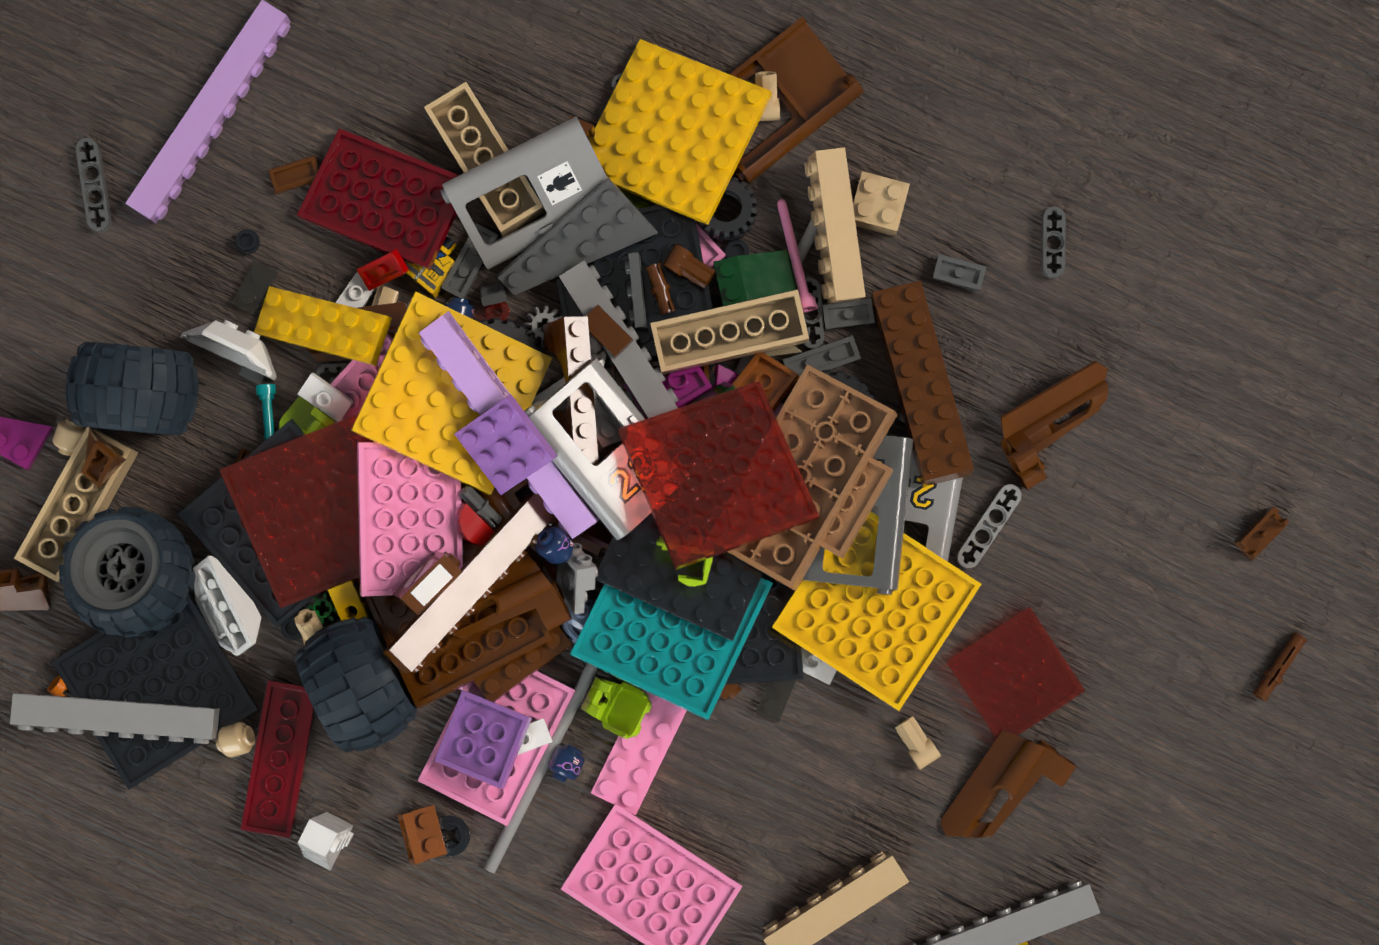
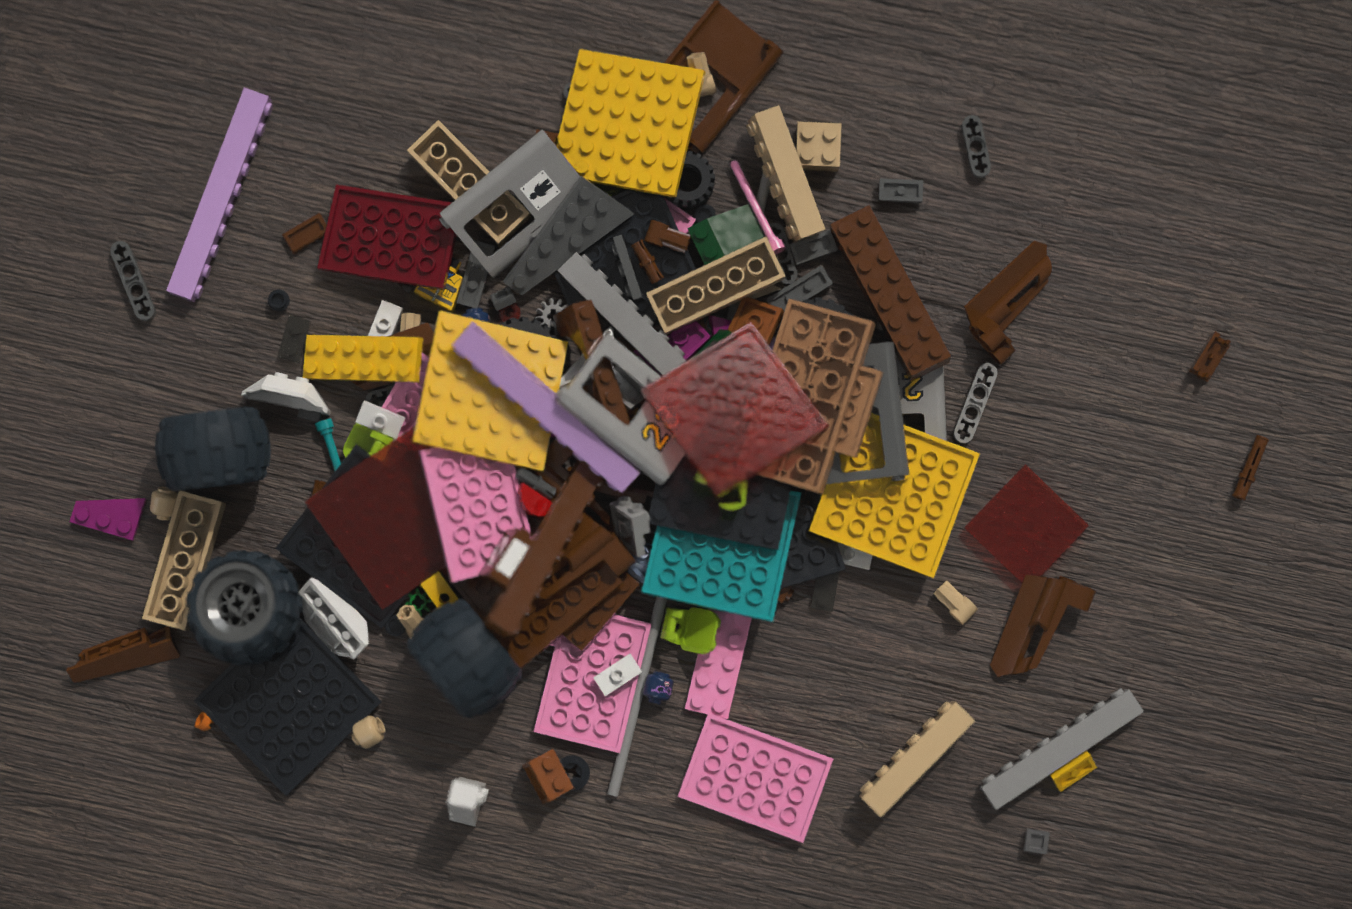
camera: 15 degrees left, 0 degrees up
light grey brick [10,693,220,744] -> none
reddish brown slope [81,427,126,488] -> none
dark red plate [241,680,315,838] -> none
red plate [357,249,409,291] -> none
medium lavender plate [434,690,532,789] -> none
medium lavender plate [454,394,558,495] -> none
dark blue head [536,527,574,565] -> none
reddish brown tile [586,305,634,358] -> none

